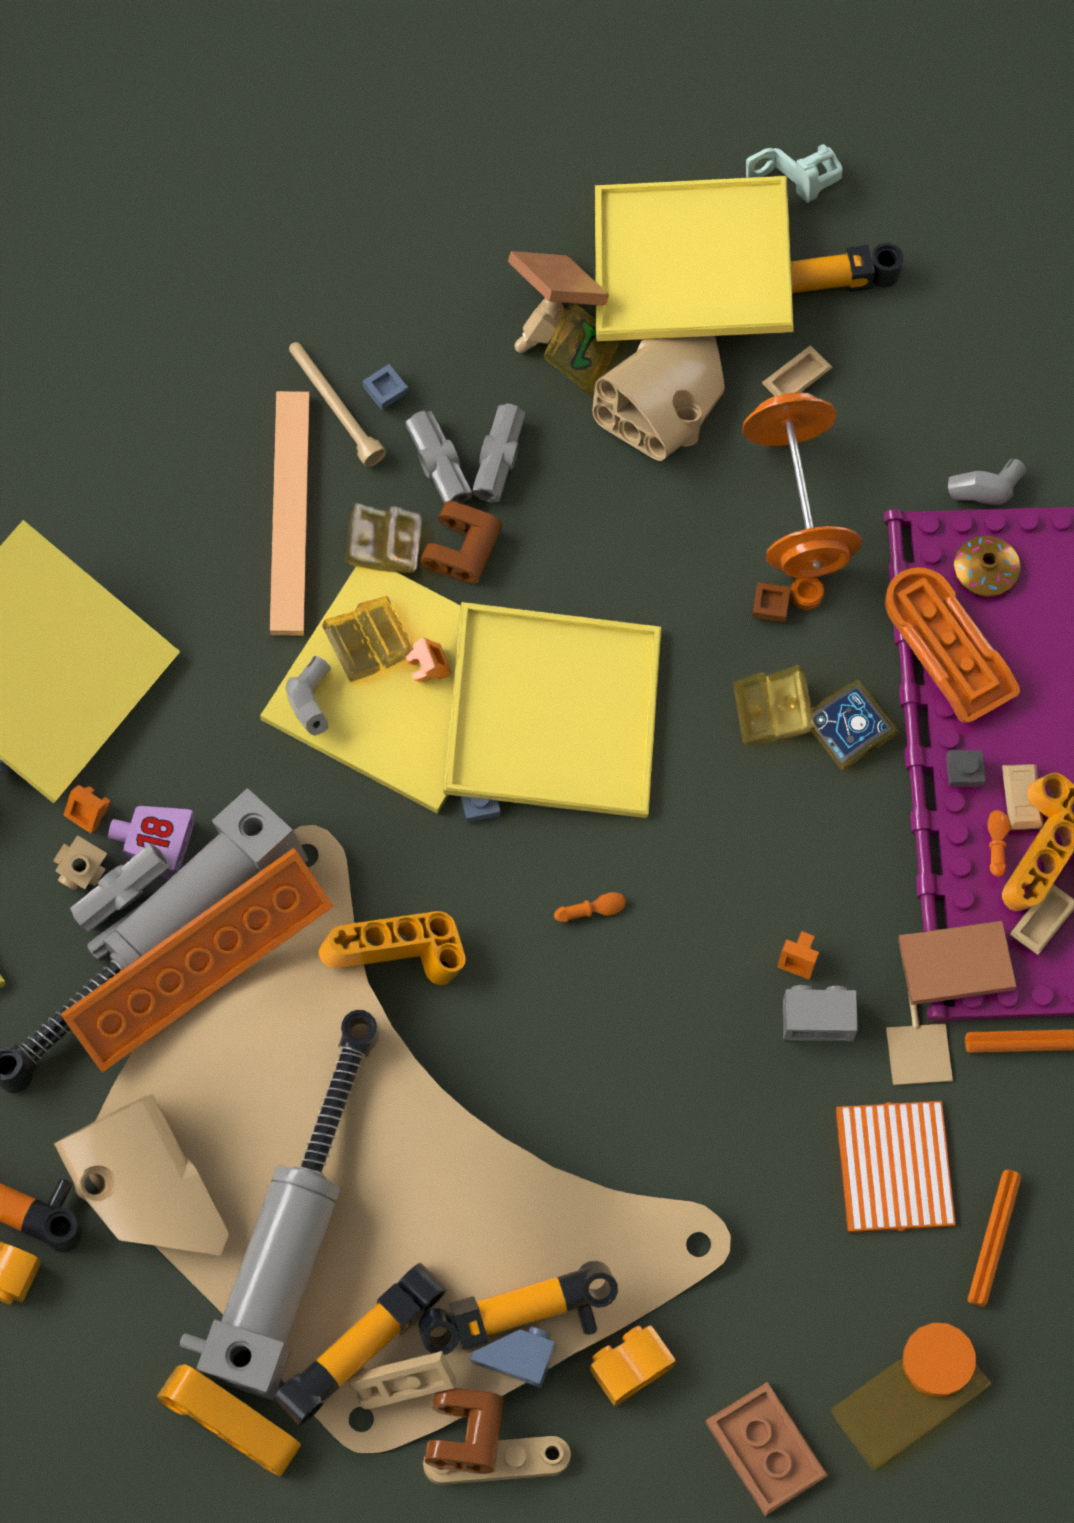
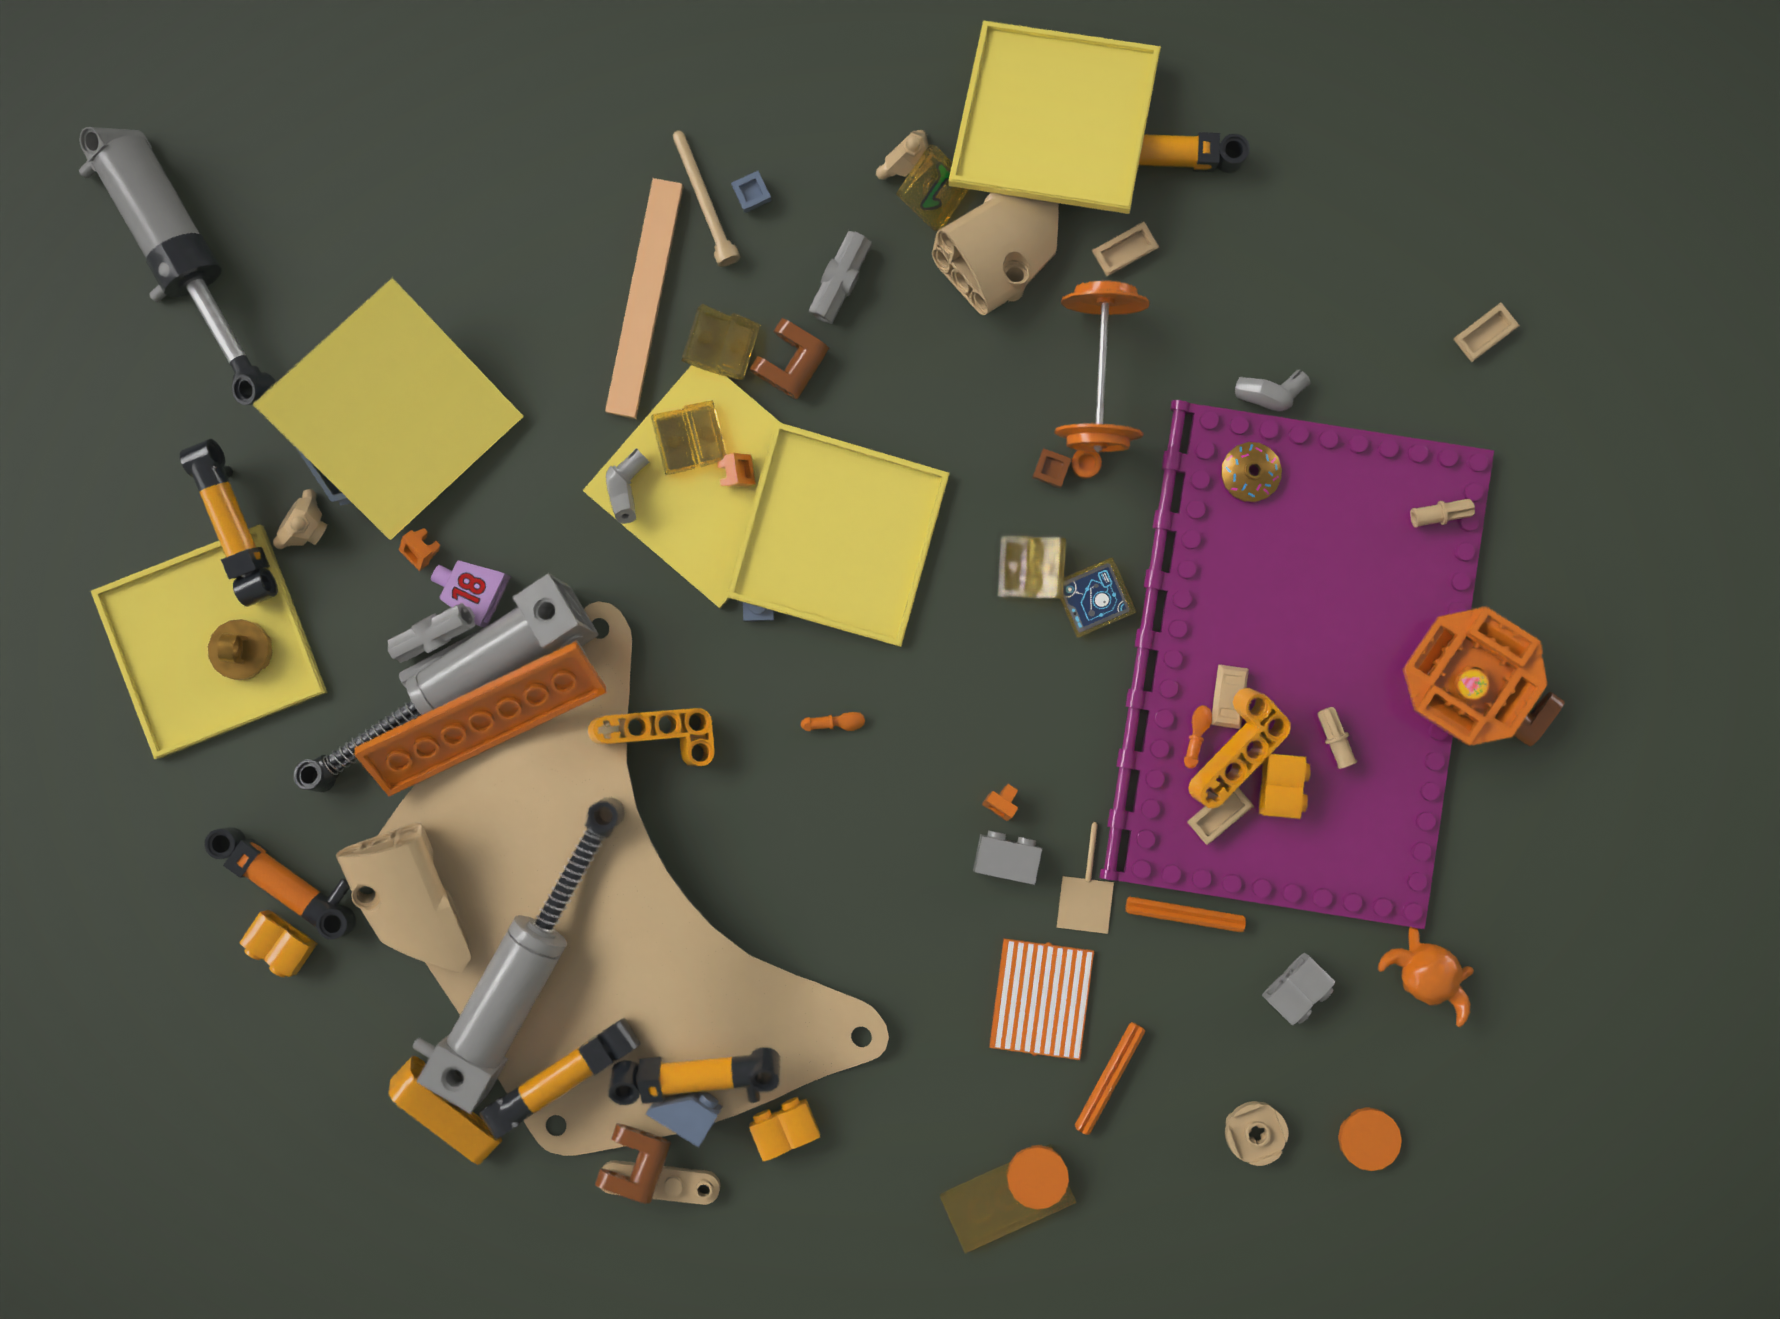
camera: 15 degrees right, 20 degrees up
tan brick [53,835,107,891] -> none
tan plate [347,1351,456,1409] -> none
light grey piece [406,410,472,504] -> none
nougat tile [508,251,609,306] -> none
nougat tile [705,1382,828,1517] -> none
light aqua piece [746,144,842,203] -> none
orange piece [885,567,1020,723] -> none
nougat tile [898,921,1016,1005] -> none
dark grey plate [946,750,985,787] -> none

